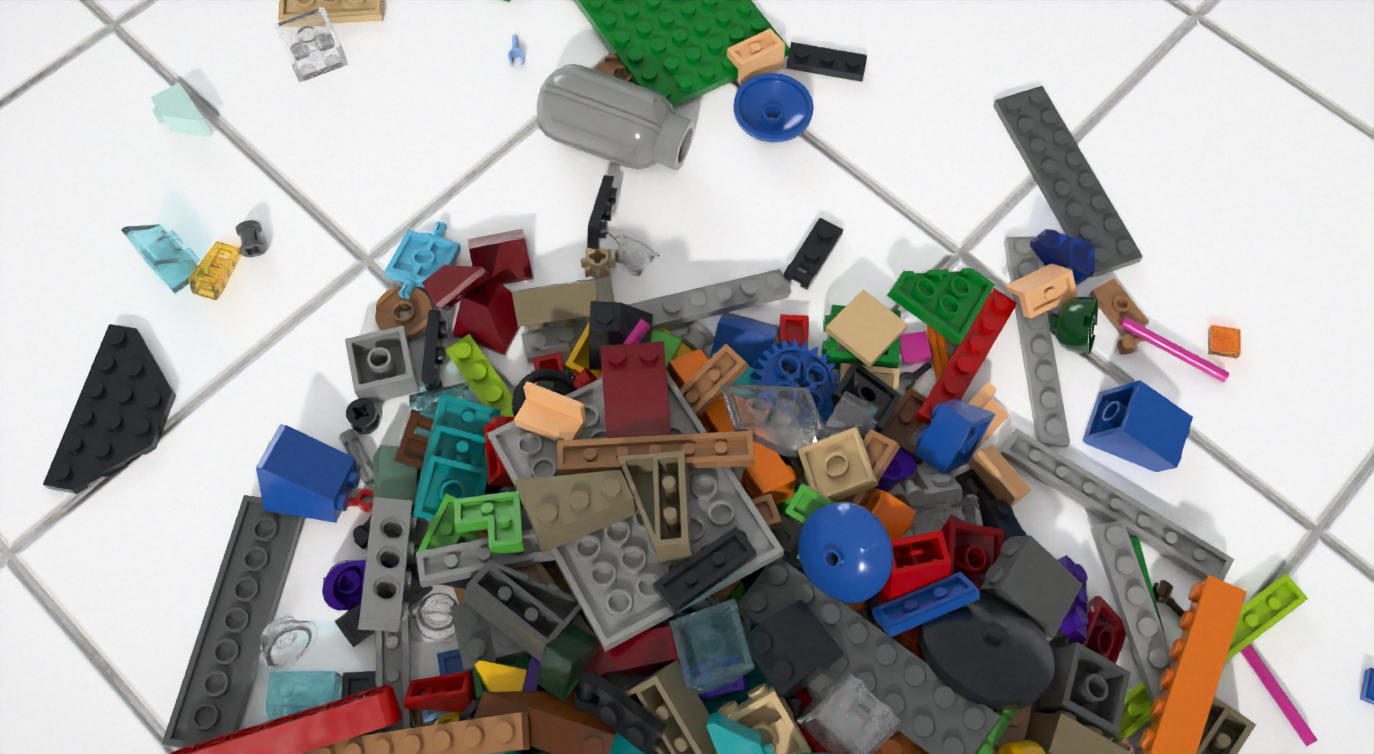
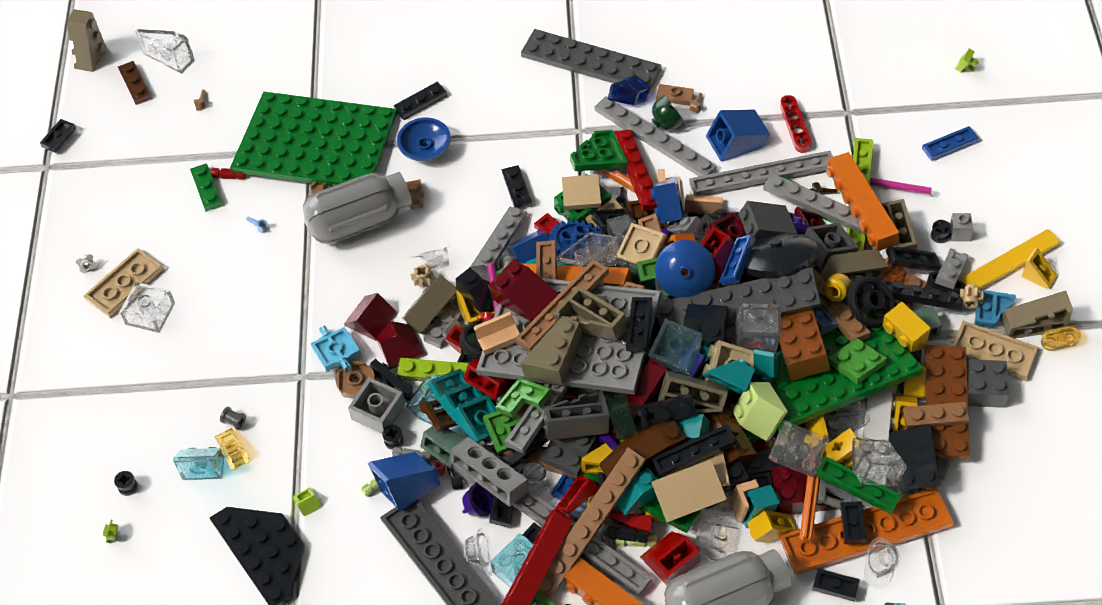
camera: 40 degrees left, 10 degrees down
light aqua slope [150,82,212,137] -> none
dark red slope [422,265,492,311] -> none
black plate [587,175,619,249] -> none
light nougat panel [727,28,785,86] -> none
dark pink tile [900,331,932,365] -> none
light nougat panel [1006,264,1078,319] -> none
dark pink bar [1119,317,1229,382] -> none
clear orange tile [1208,325,1241,359] -> none
none -> lime plate [103,519,119,543]
none -> black wheel [114,471,138,496]
none -> lime slope [292,488,321,516]
none -> medium nougat plate [406,179,424,210]
none -> red beam [780,95,811,153]

